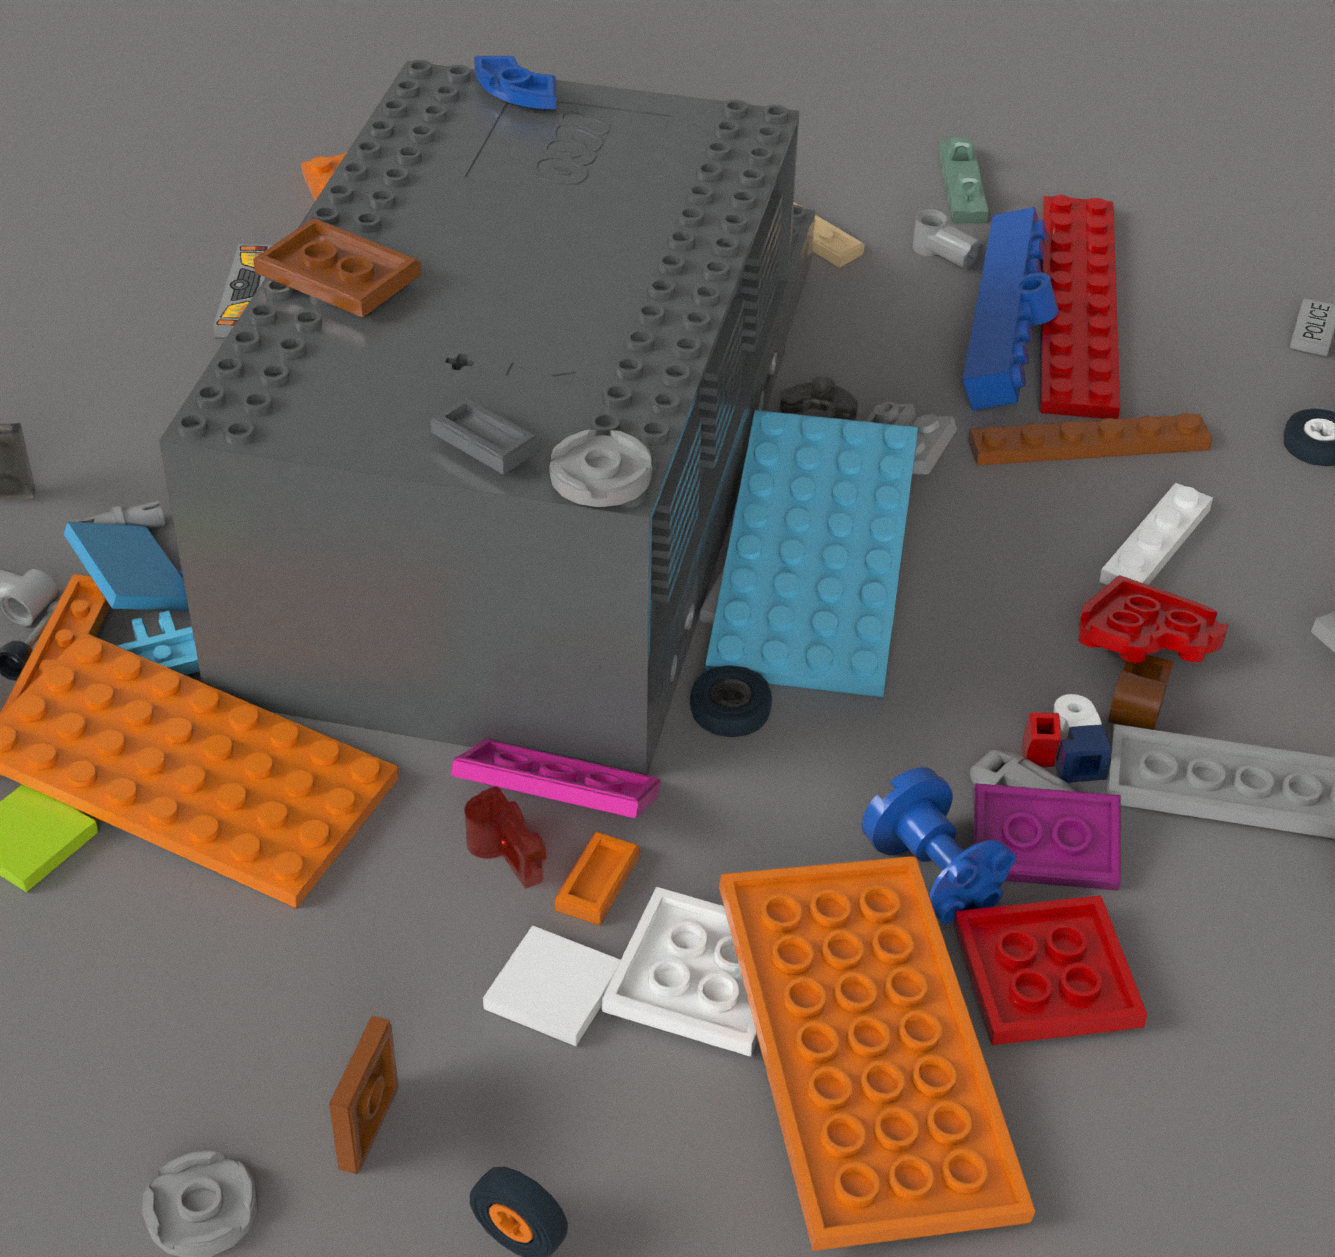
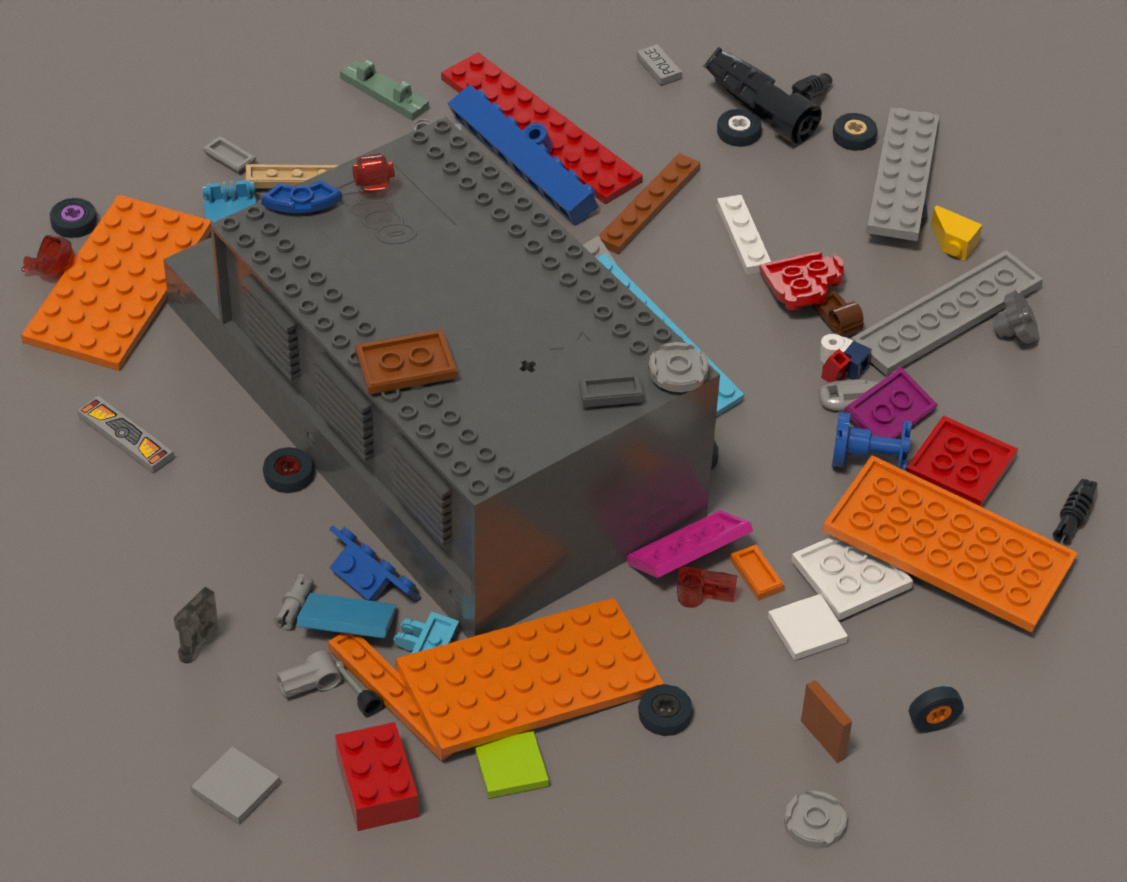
camera: 50 degrees left, 5 degrees up
none -> clear red head [352,153,395,192]
none -> black bush [638,684,693,736]
none -> black hinge [1053,478,1097,544]

